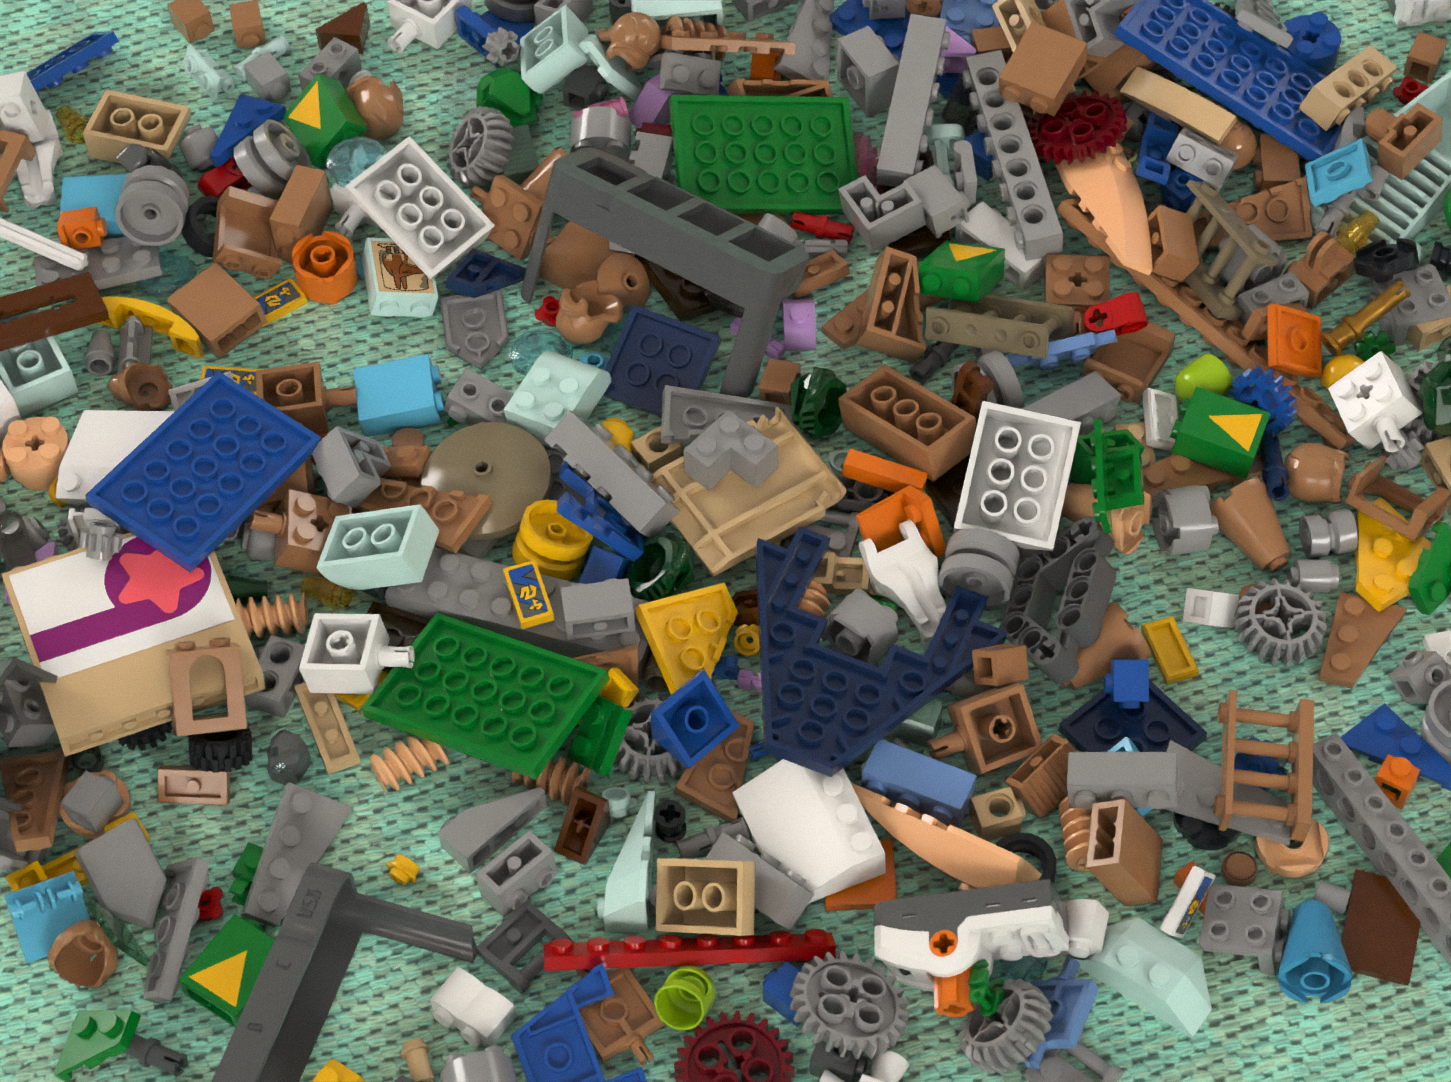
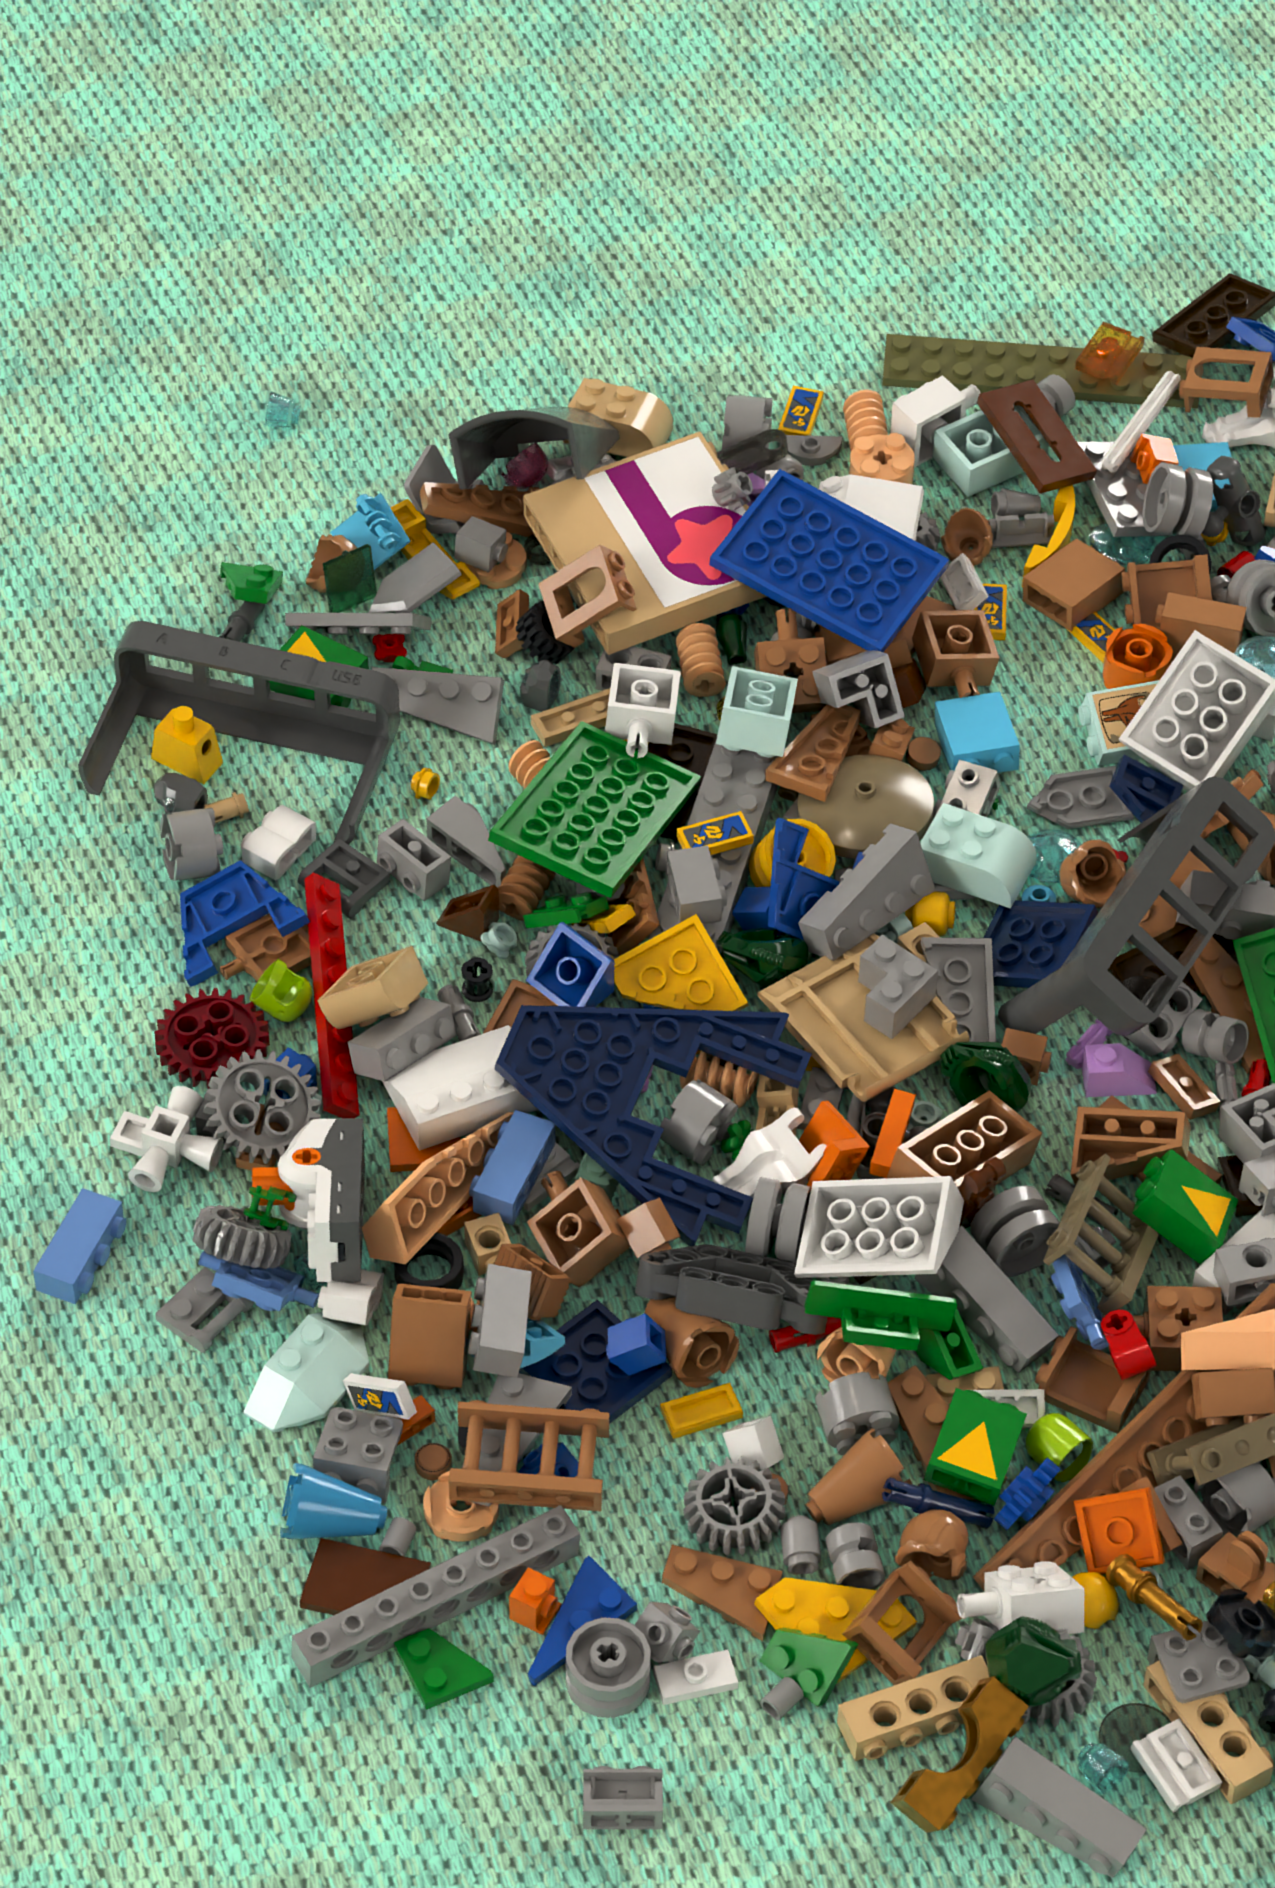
camera: 85 degrees right, 5 degrees down
light aqua wedge [597,791,656,933] -> none
green plant [1354,330,1396,362] -> none

